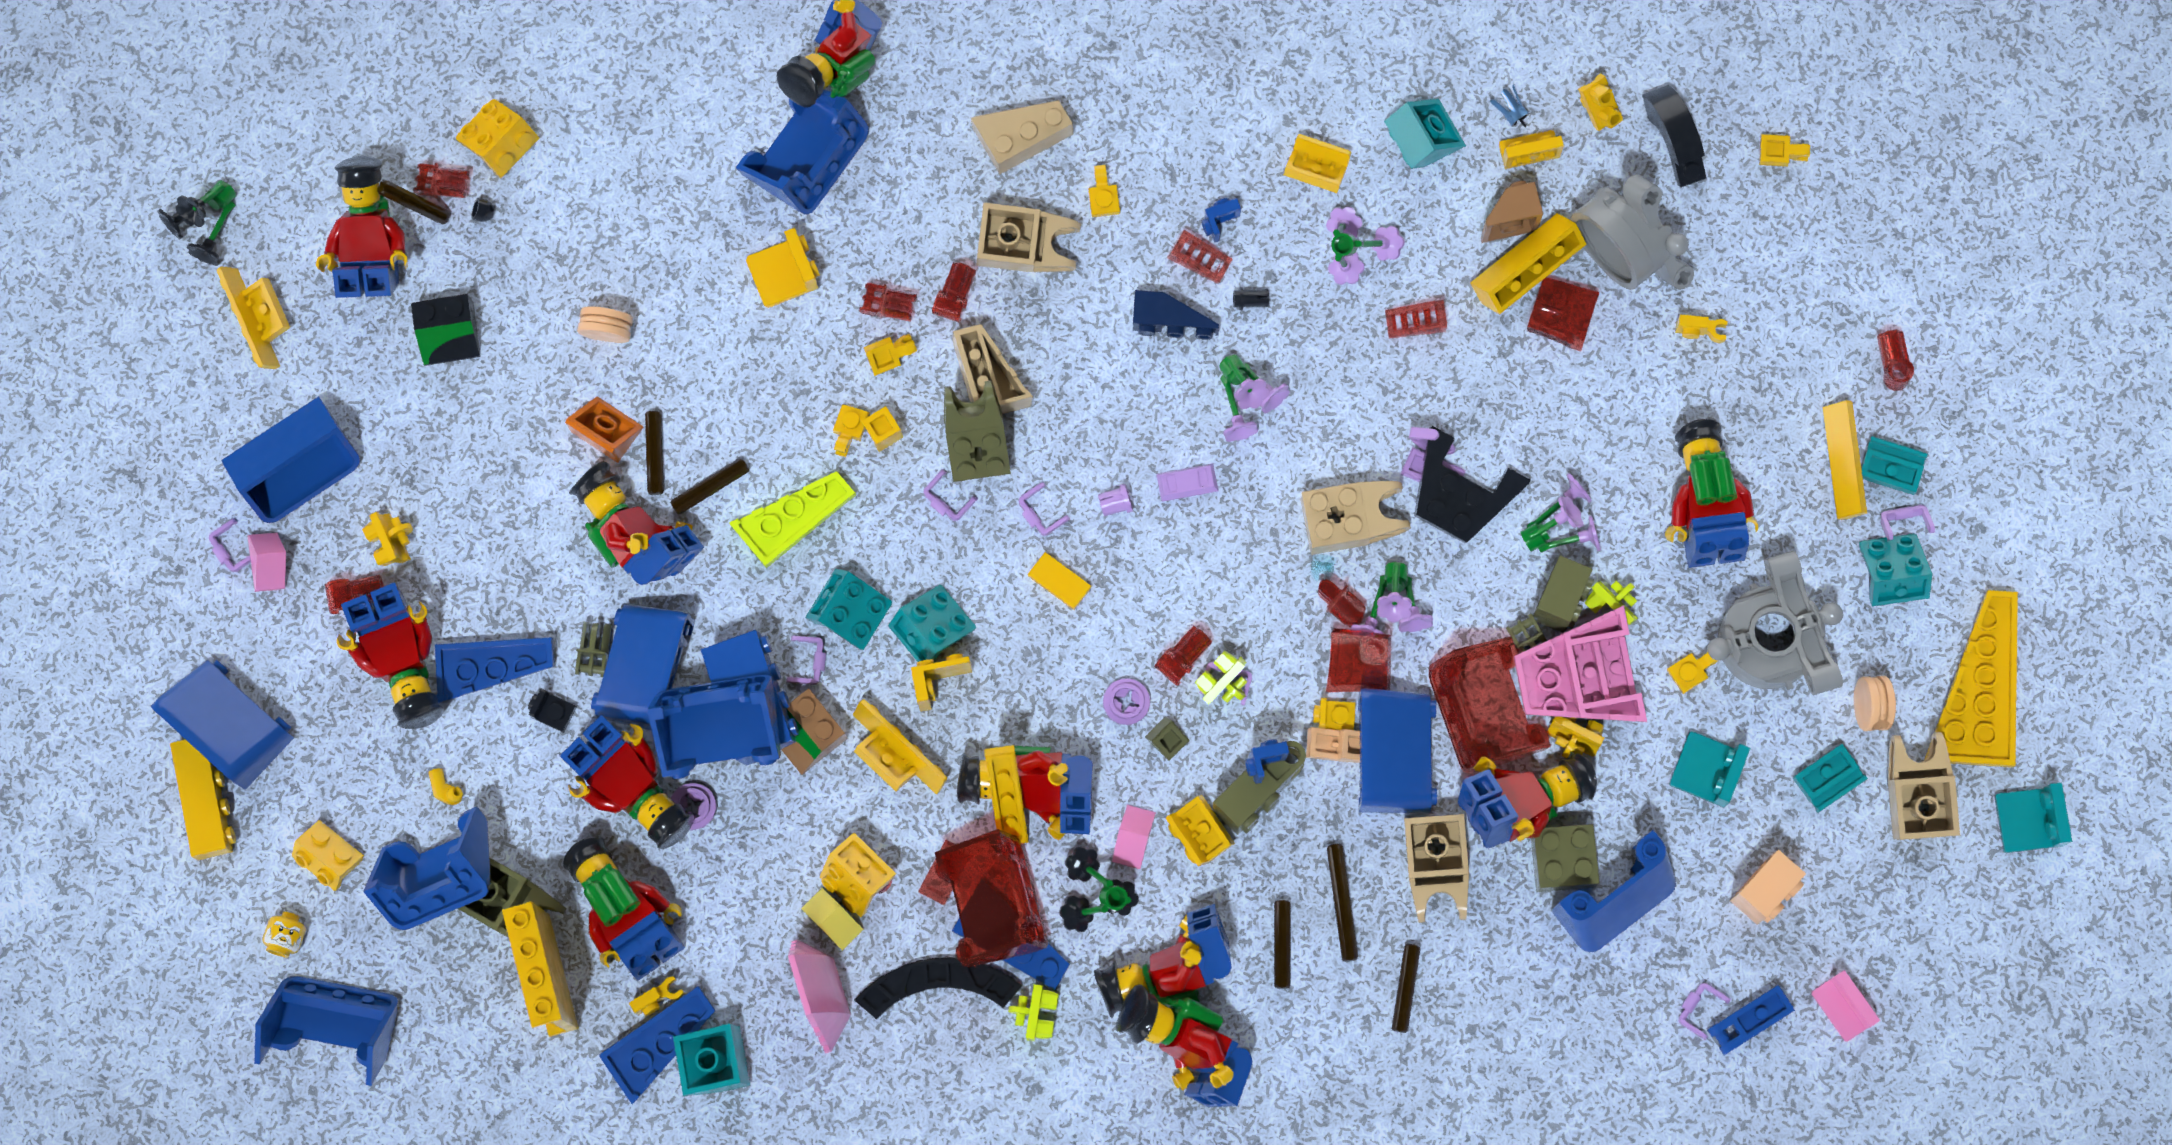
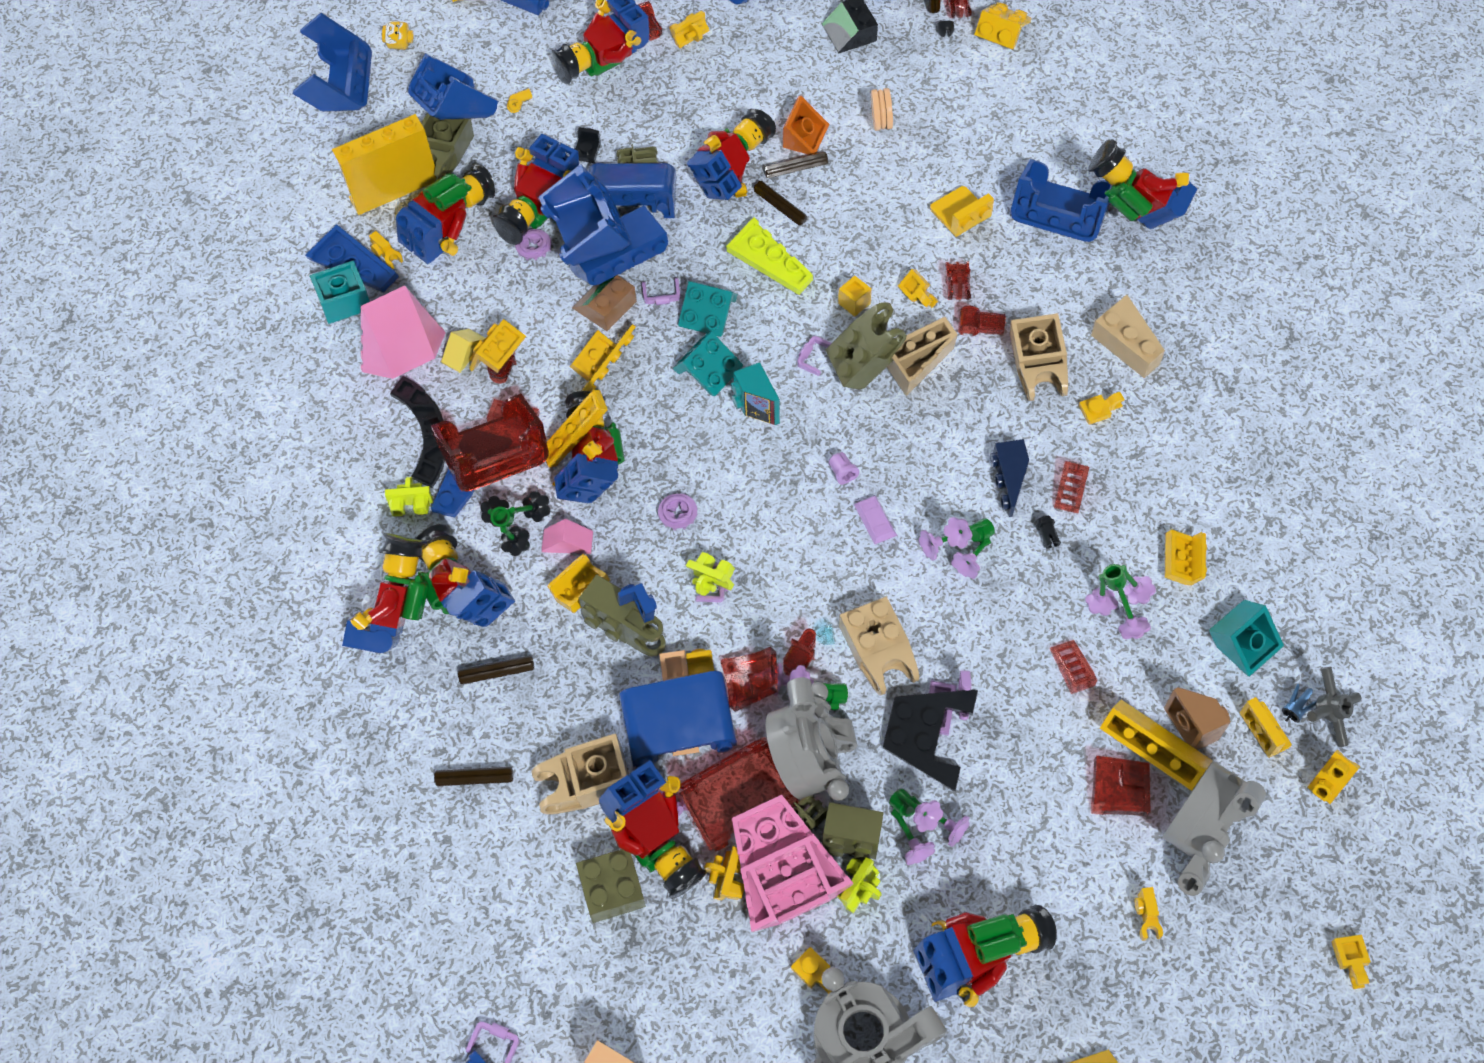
camera: 75 degrees right, 15 degrees down
yellow bracket [292,820,364,891] -> none
blue wing [435,637,555,703] -> none
yellow plate [833,404,870,457] -> none
yellow bracket [911,654,972,712] -> none
lavender piece [1019,482,1070,536] -> none
yellow tile [1027,552,1092,610] -> none
olive slope [1145,717,1190,761] -> none
clear red piece [1154,626,1212,686] -> none
blue bracket [1201,198,1241,243] -> none
dark brown axle [1327,844,1358,962] -> none
blue windscreen [1551,830,1676,952] -> none
black arch [1642,85,1707,188] -> none
teal bracket [1669,731,1751,808] -> none
none -> teal slope [731,362,780,425]
none -> light grey piece [766,677,858,801]
none -> dark grey bar [1307,667,1362,747]

